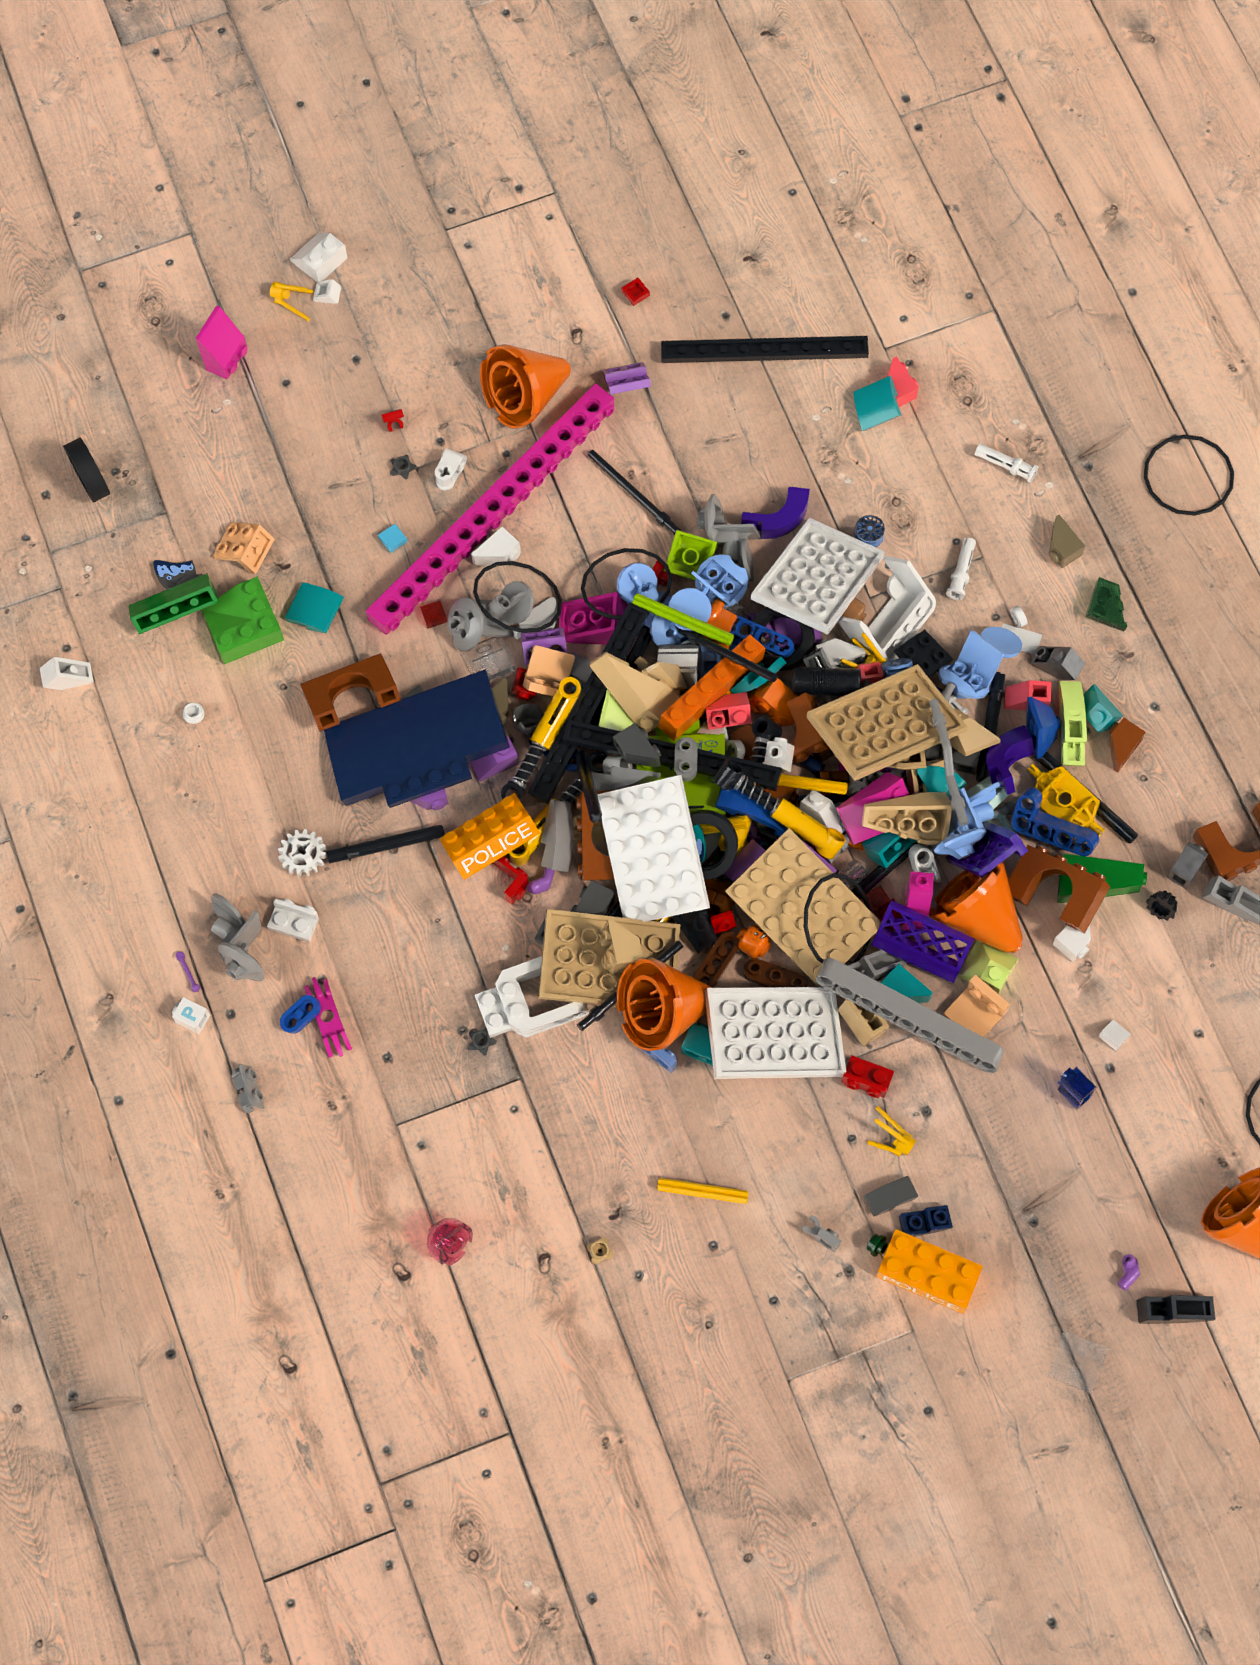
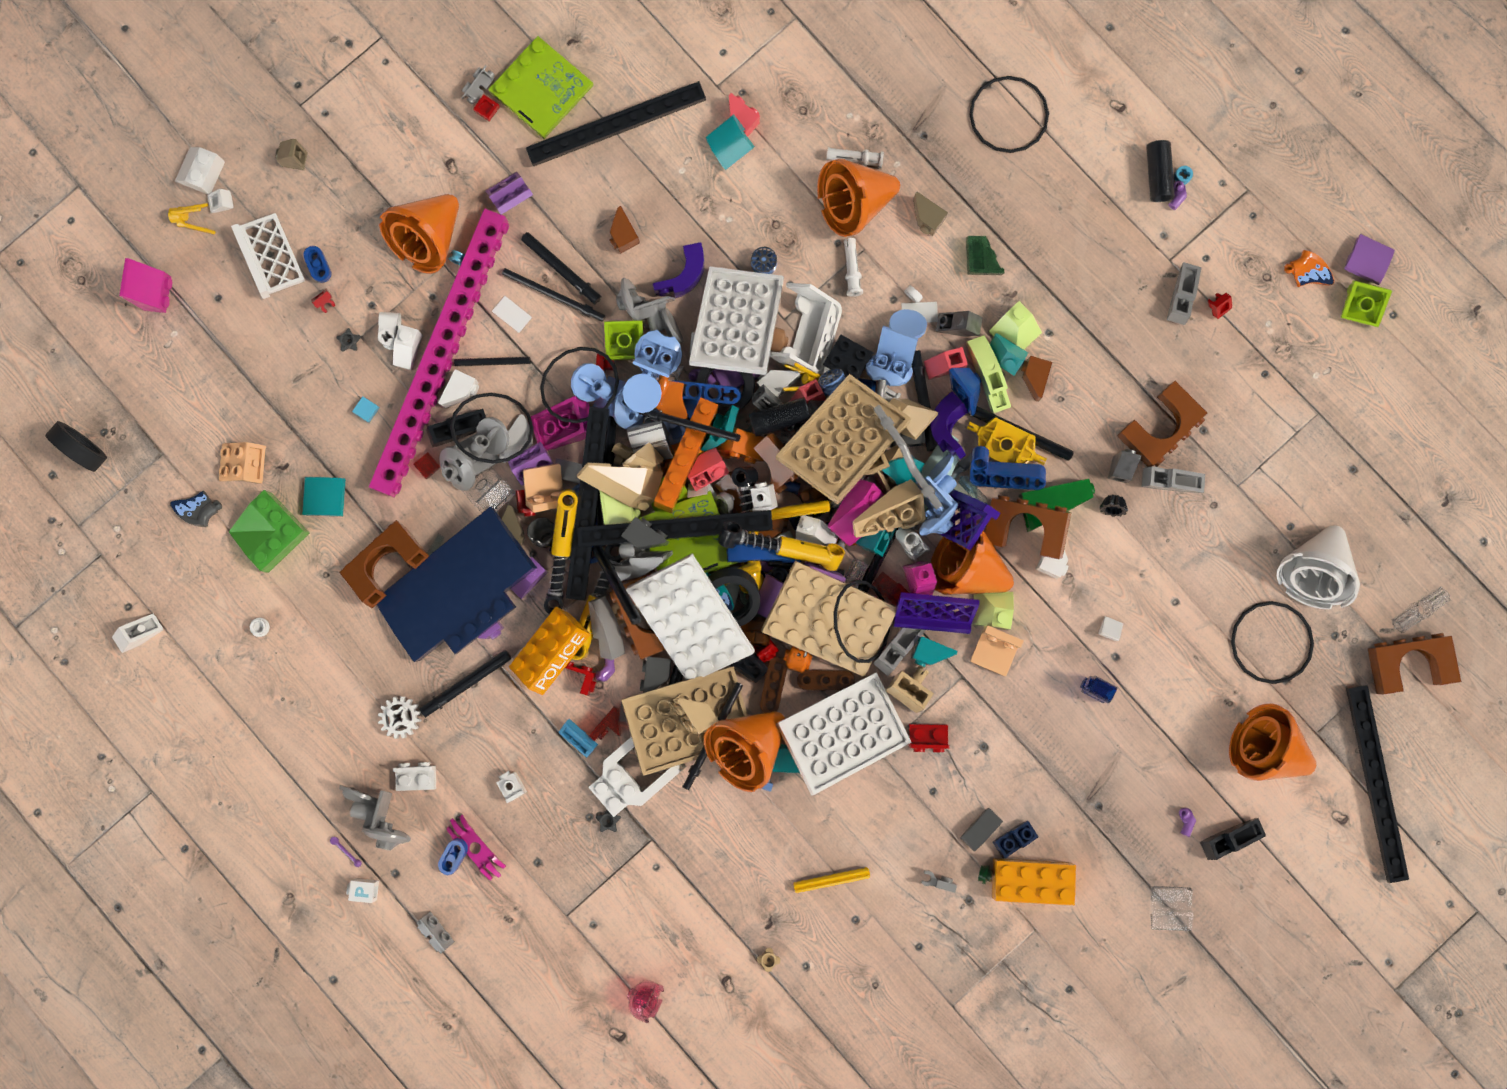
camera: 20 degrees left, 15 degrees up
green brick [128,573,219,635] -> none
lime axle [632,593,734,646] -> none
light grey plate [674,737,698,782] -> none
light grey beam [815,958,1004,1073] -> none
yellow plant [867,1106,917,1157] -> none
none -> white fence [231,213,305,299]
none -> dark tan slope [275,138,308,170]
none -> blue plate [303,246,332,283]
none -> white slope [393,325,423,371]
none -> black slope [426,409,486,448]
none -> medium azure bush [448,250,465,266]
none -> black bar [454,357,531,366]
none -> light grey hinge [461,65,495,105]
none -> lime plate [488,36,594,139]
none -> white sticker [492,296,532,333]
none -> white brick [497,771,527,803]
none -> black axle [521,232,602,305]
none -> dark azure plate [558,719,598,758]
none -> clear red slope [589,706,621,741]
none -> dark orange slope [609,206,640,254]
none -> orange cone [817,159,900,237]
none -> yellowish green slope [989,301,1042,350]

